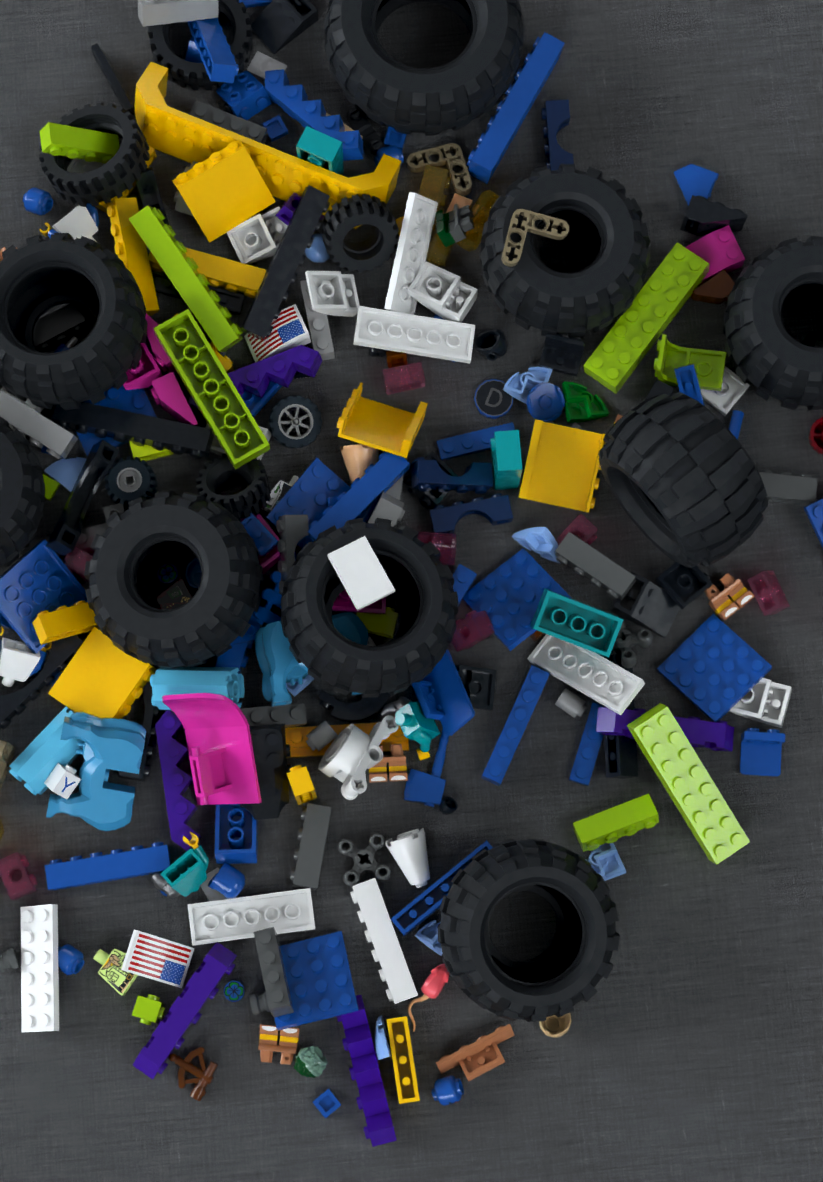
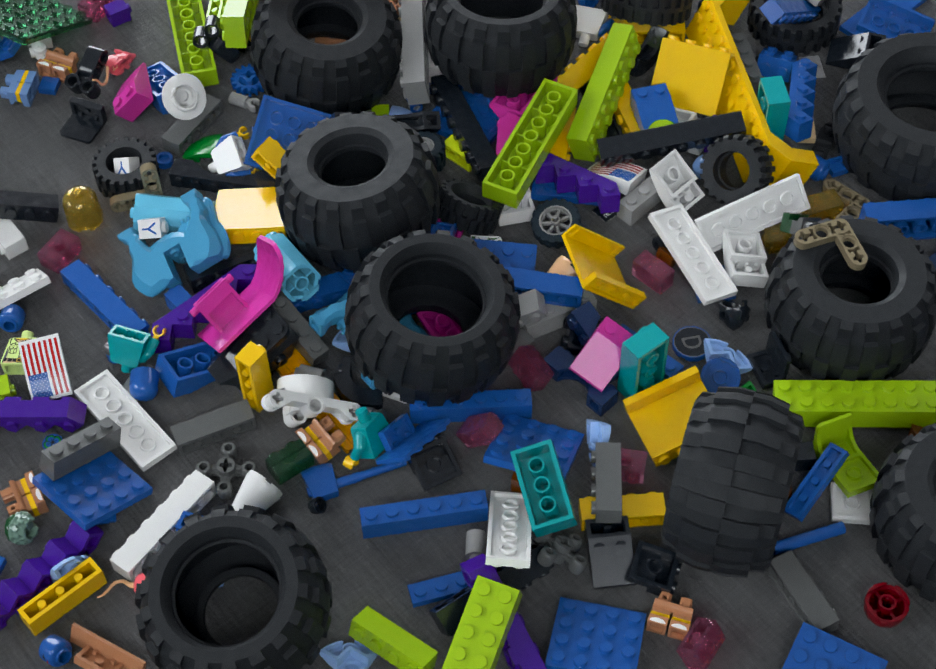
camera: 60 degrees right, 25 degrees down
white tile [327,536,395,611] -> none
none -> blue brick [164,284,192,311]
none -> clear green brick [265,439,315,485]
none -> slope [569,316,633,392]
none -> yellow brick [578,492,666,531]
none -> blue slope [630,83,679,131]

